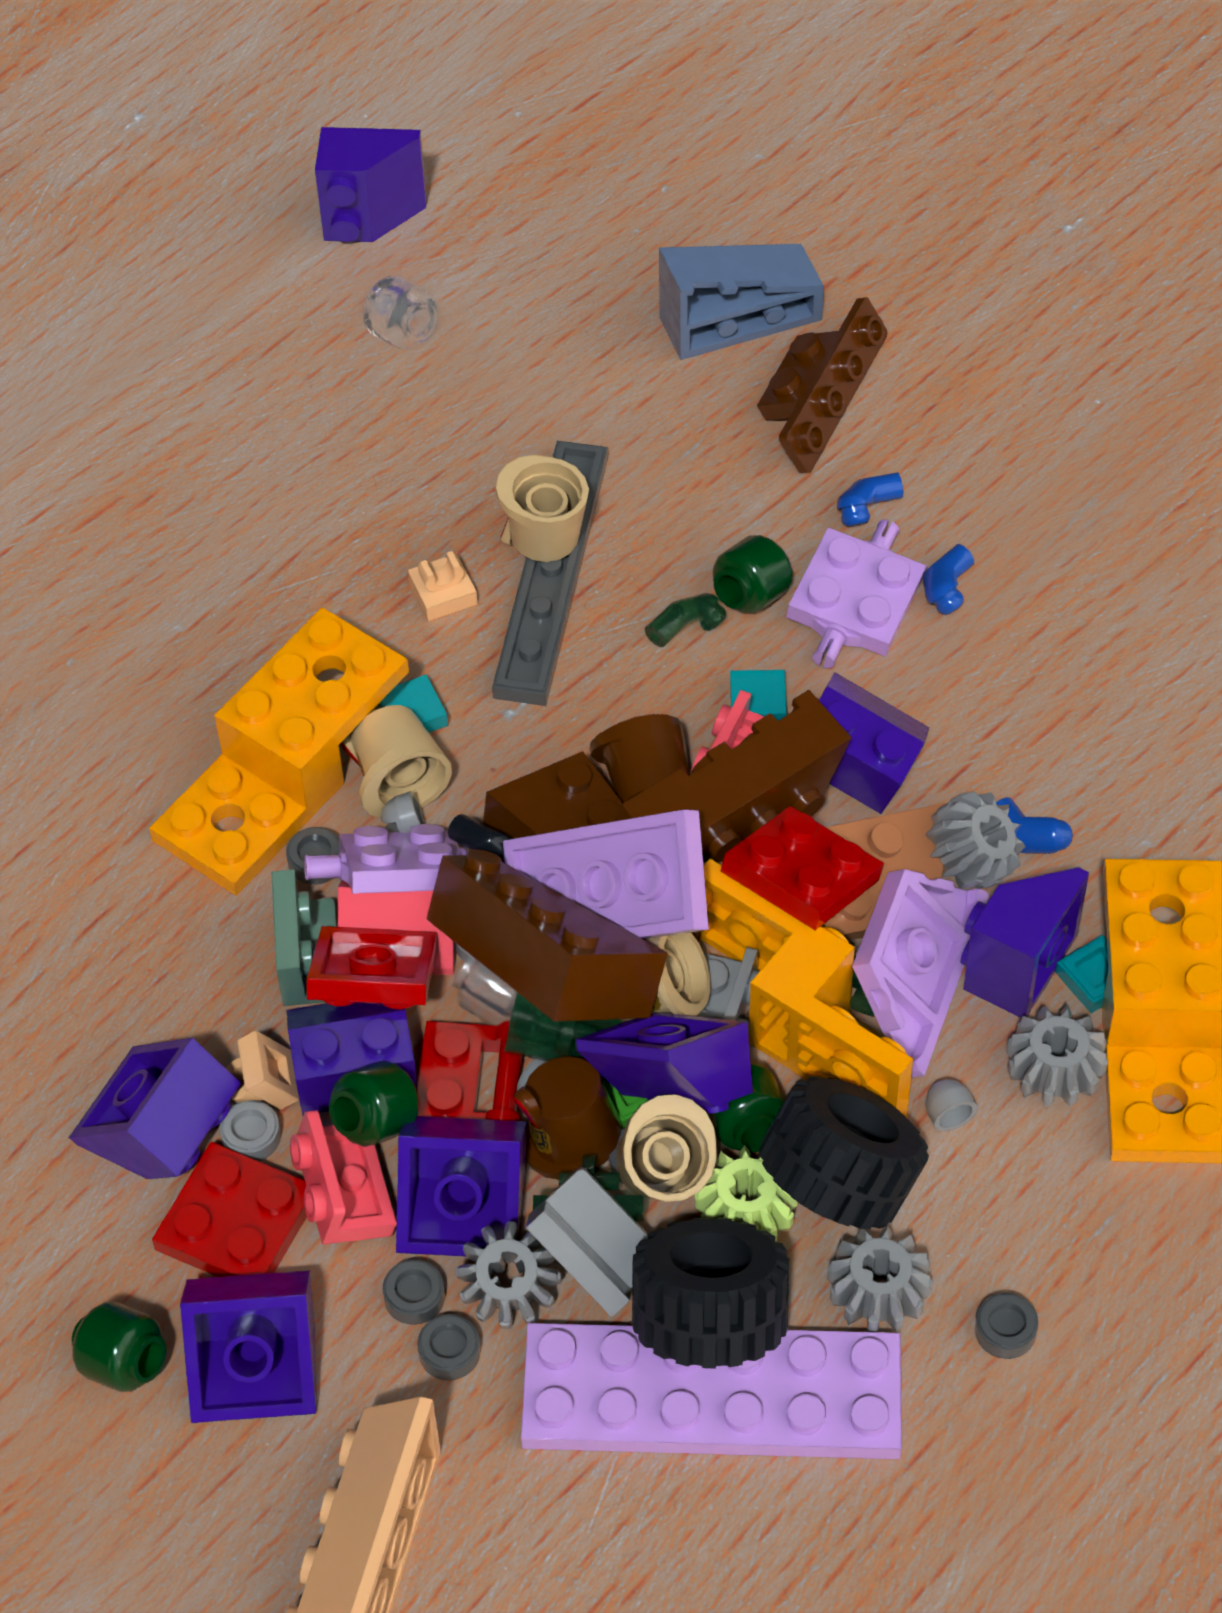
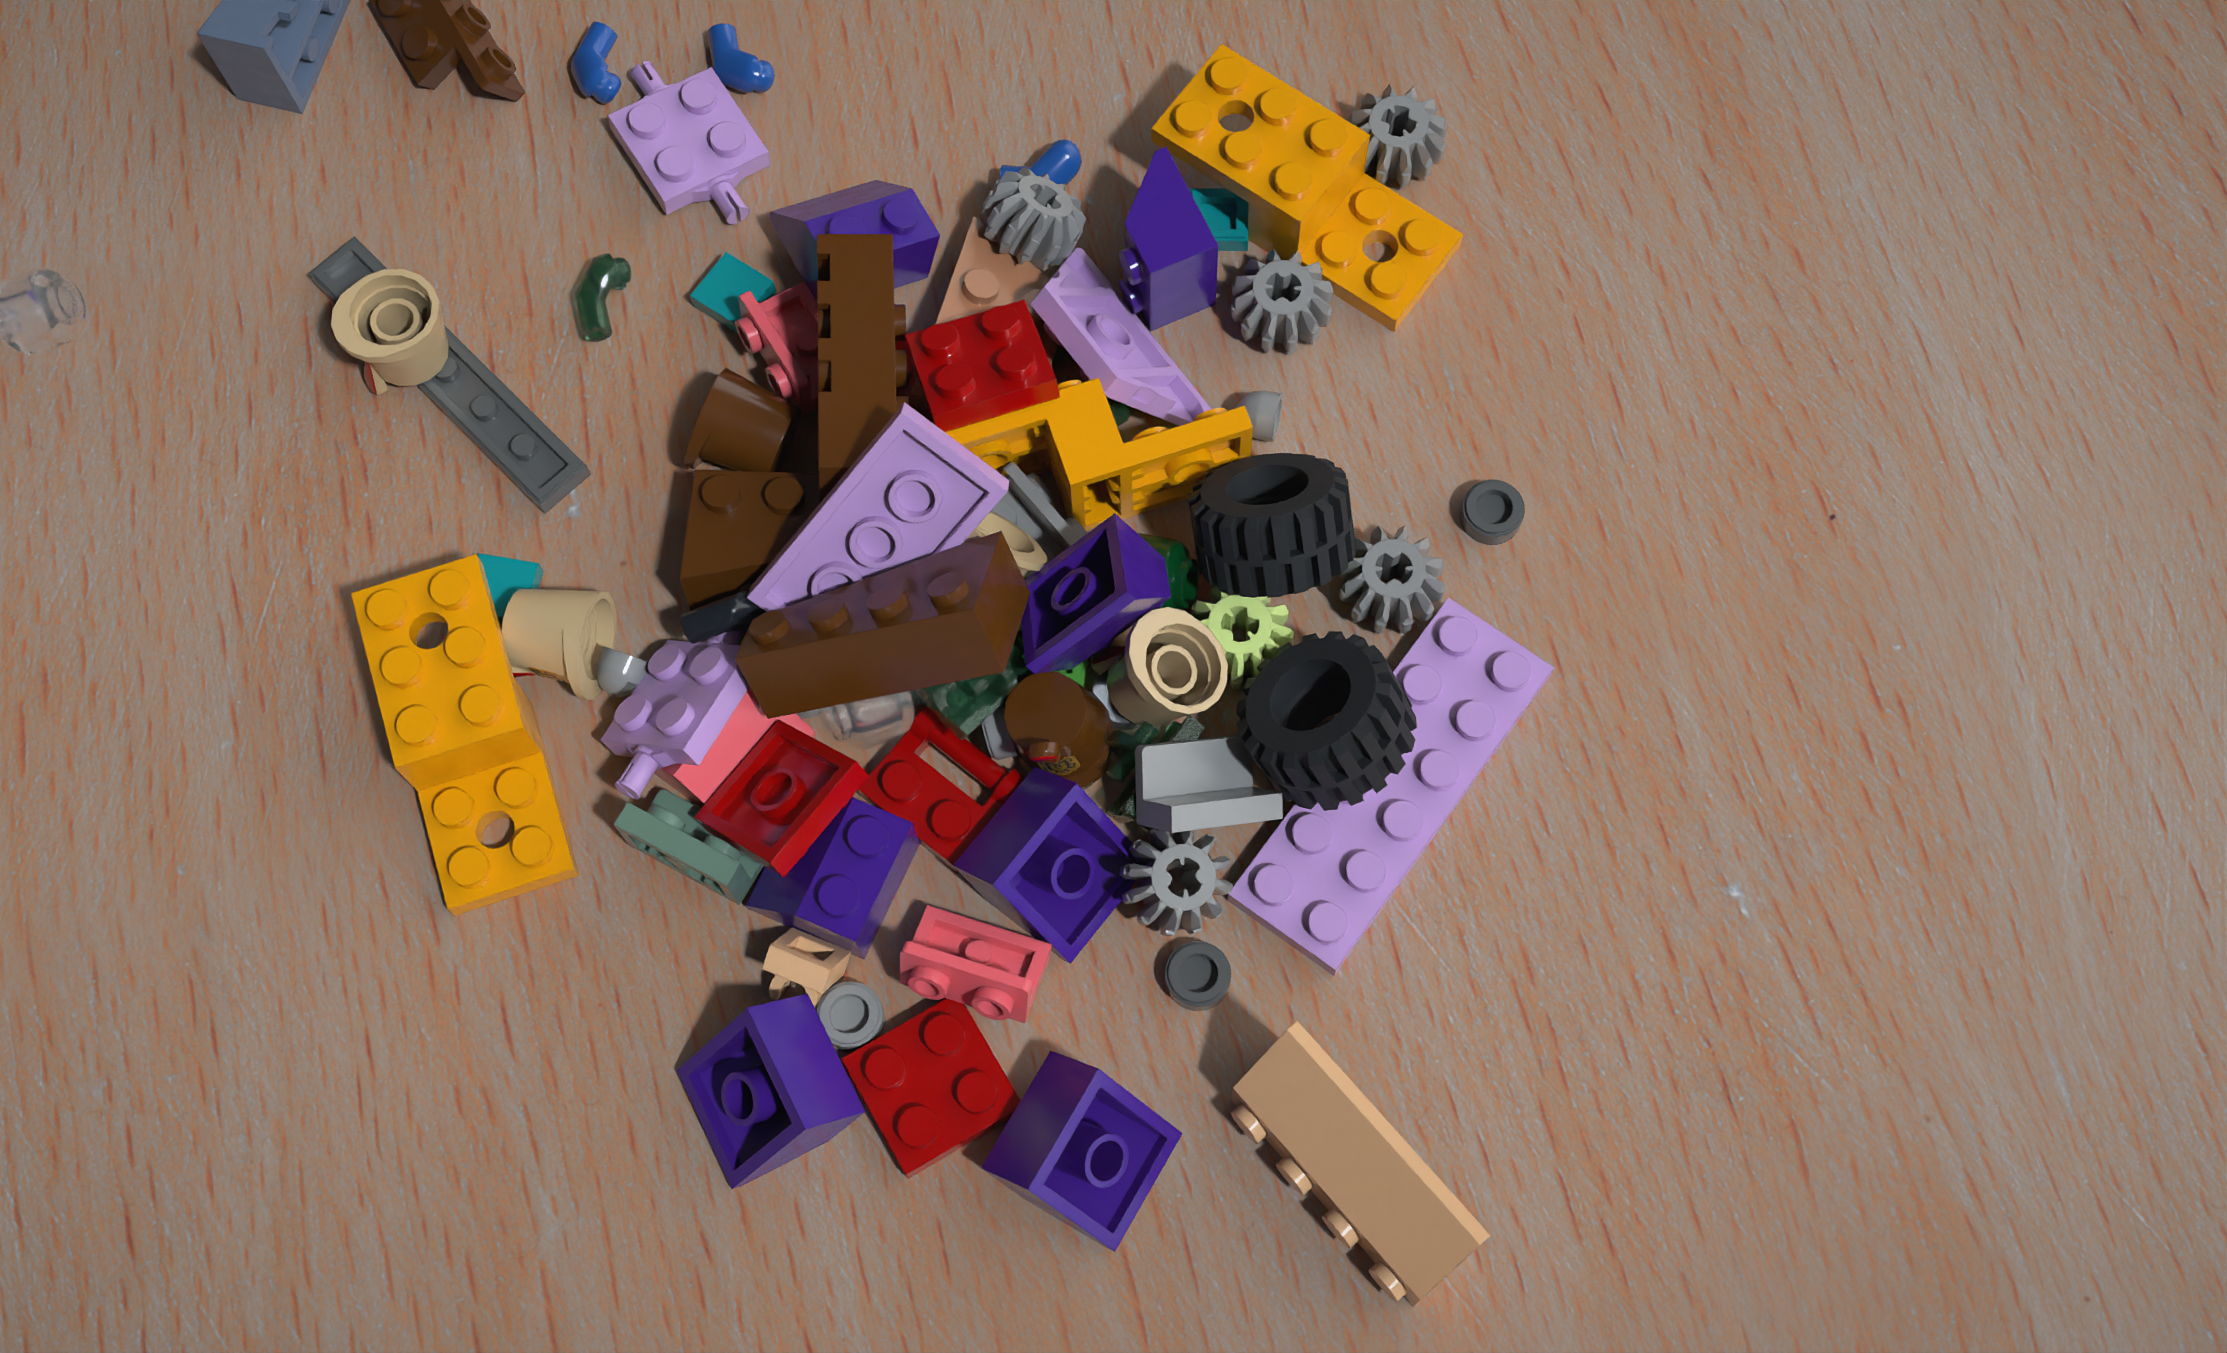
camera: 55 degrees left, 15 degrees up
dark green head [72,1302,166,1392] -> none
dark grey tile [286,827,339,885] -> none
dark green head [329,1061,419,1147] -> none
dark grey tile [382,1260,445,1325] -> none
light nougat tile [407,551,478,622] -> none
dark green head [713,535,792,614] -> none

